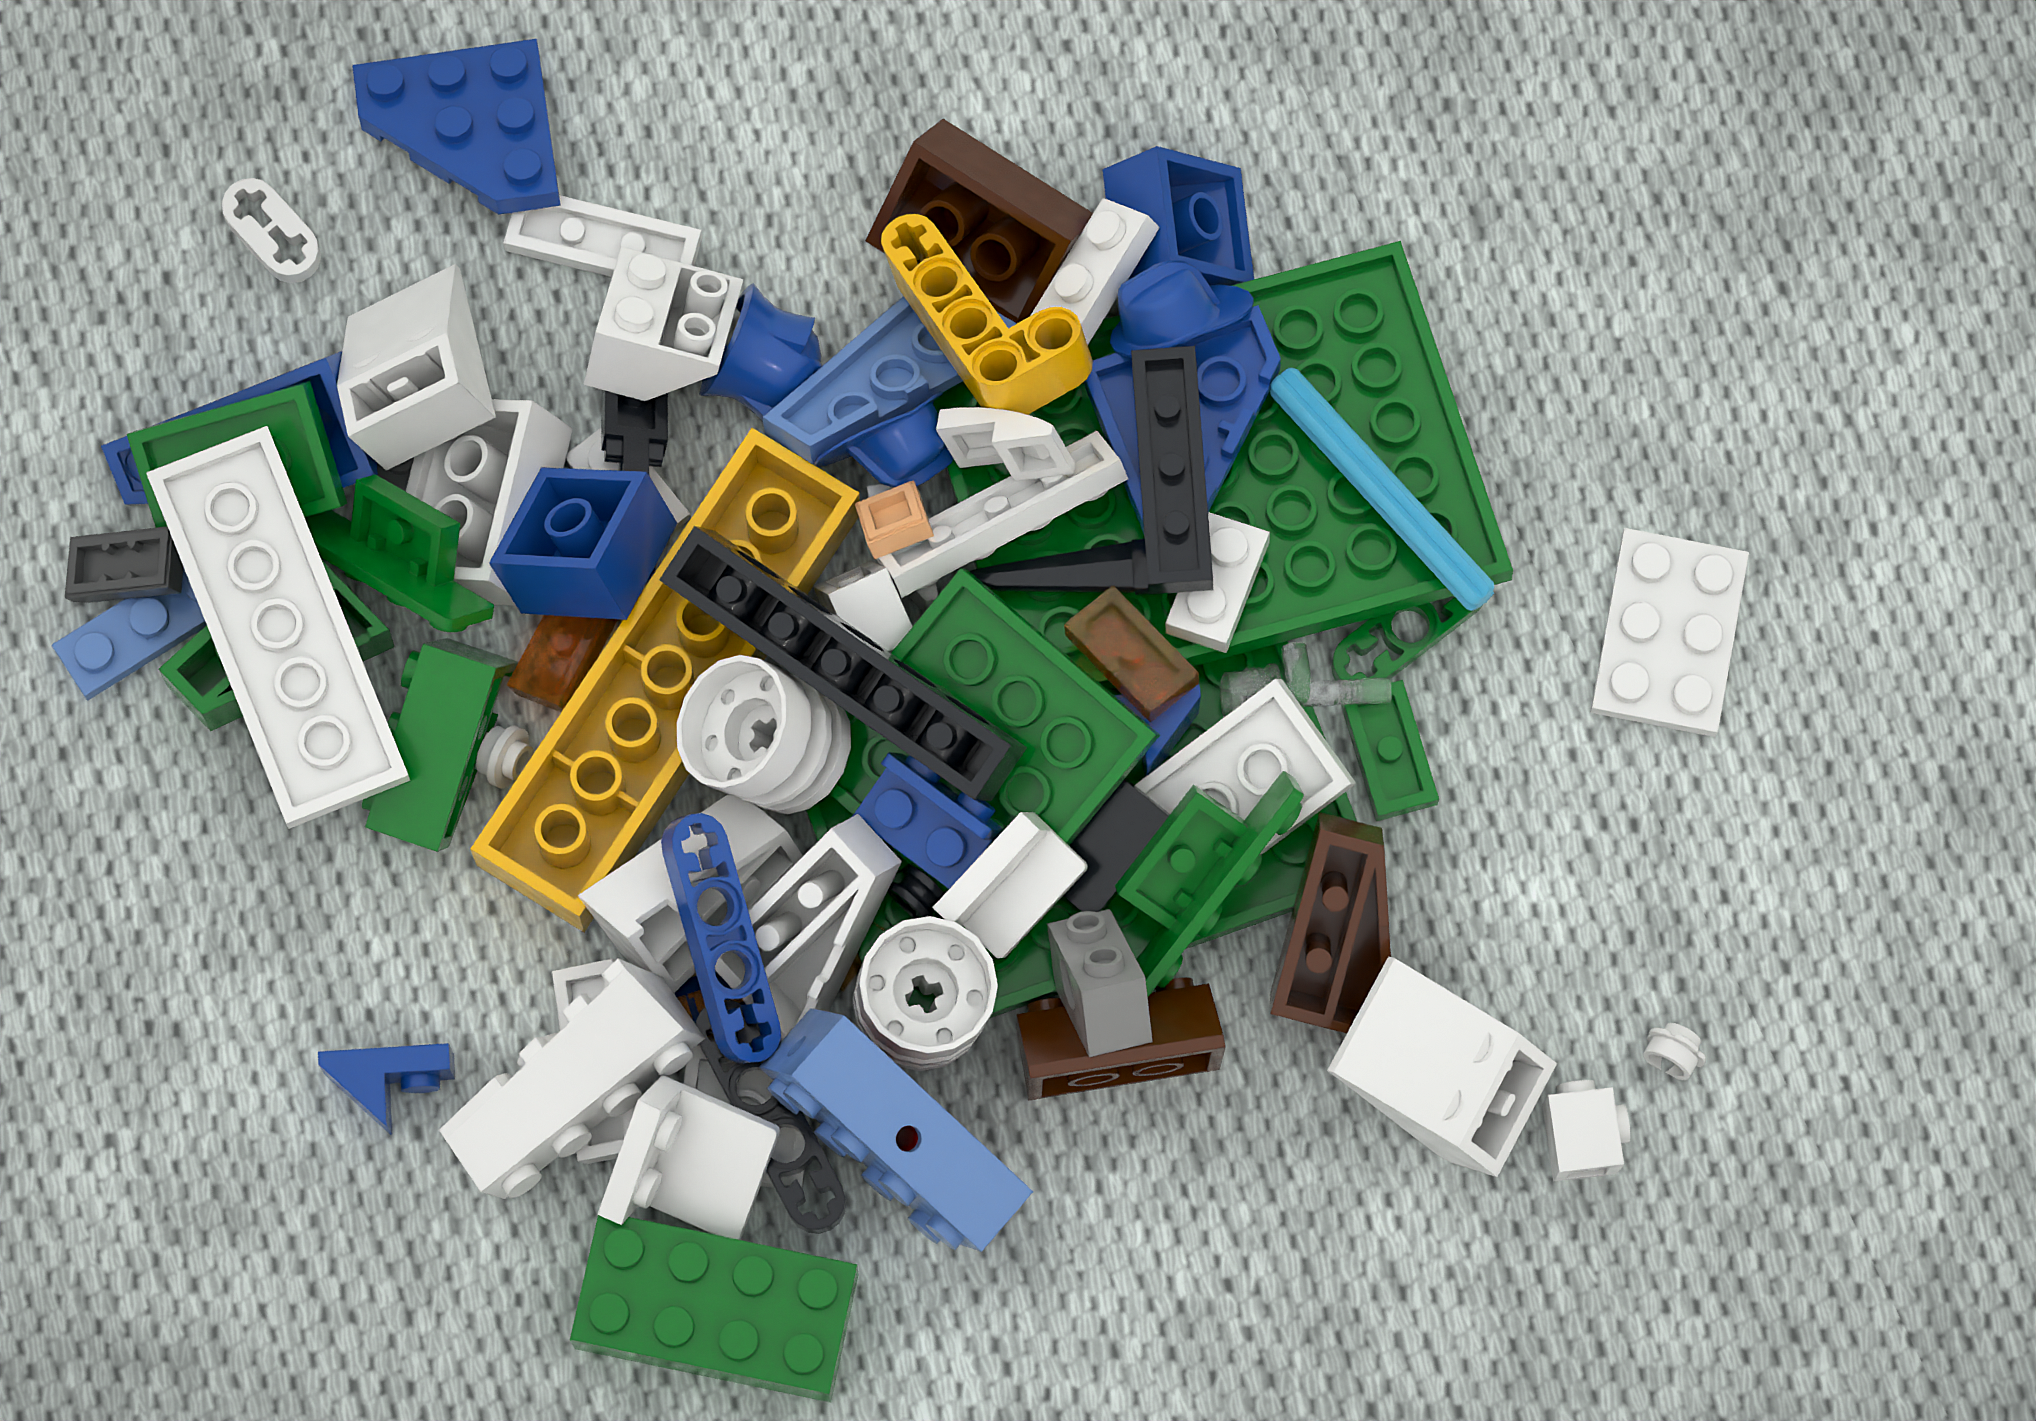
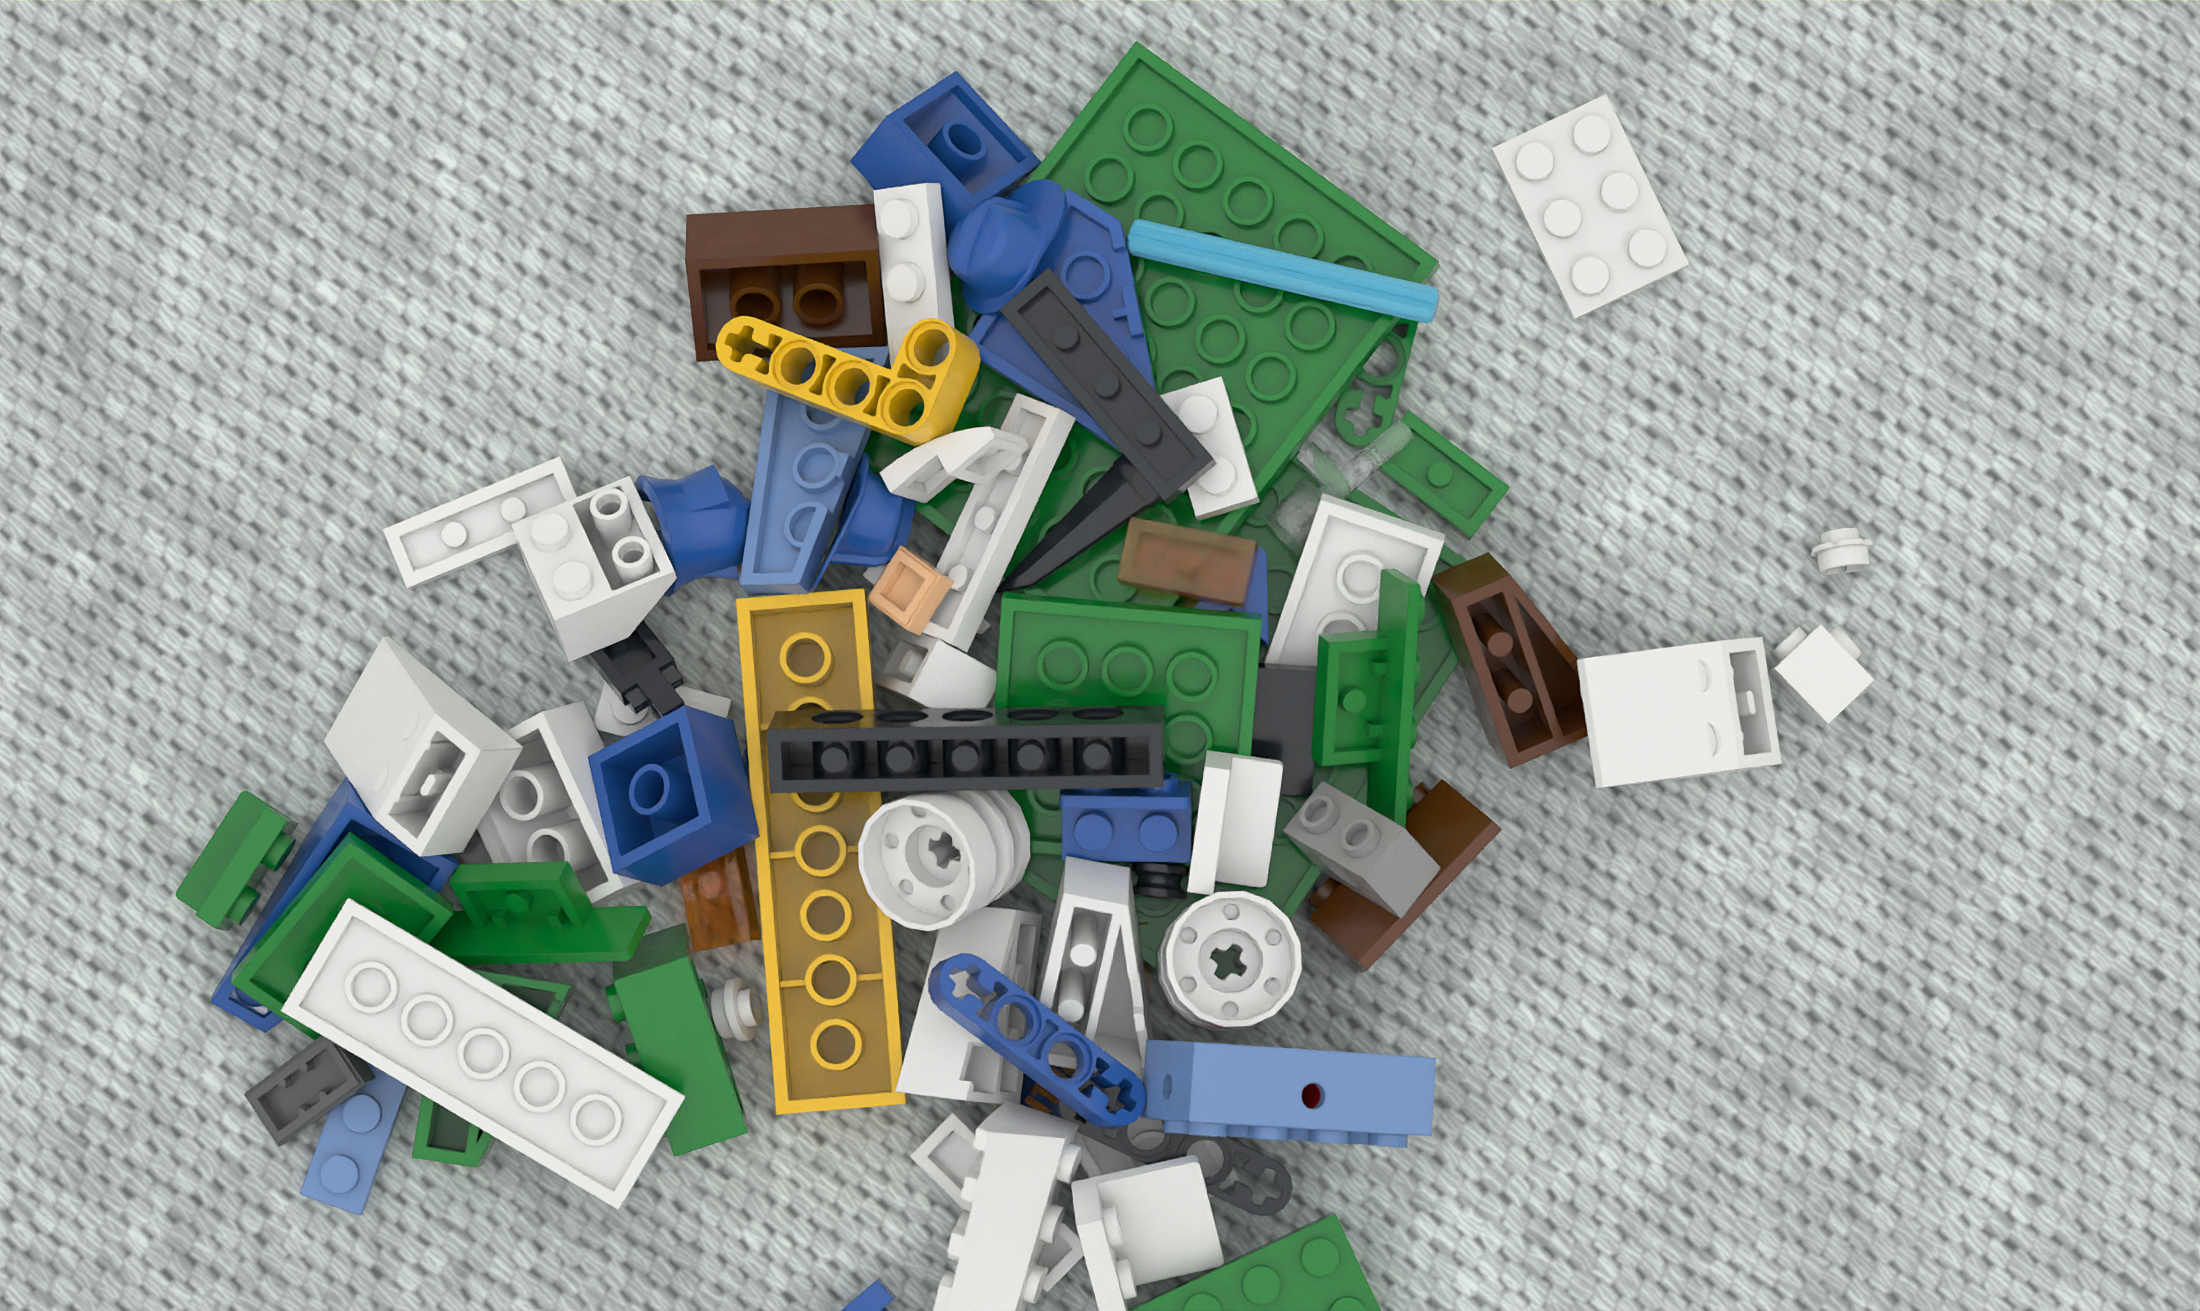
camera: 30 degrees left, 10 degrees up
white beam [222,178,321,283] -> none
blue plate [352,39,561,215] -> none
none -> green bracket [176,791,299,931]

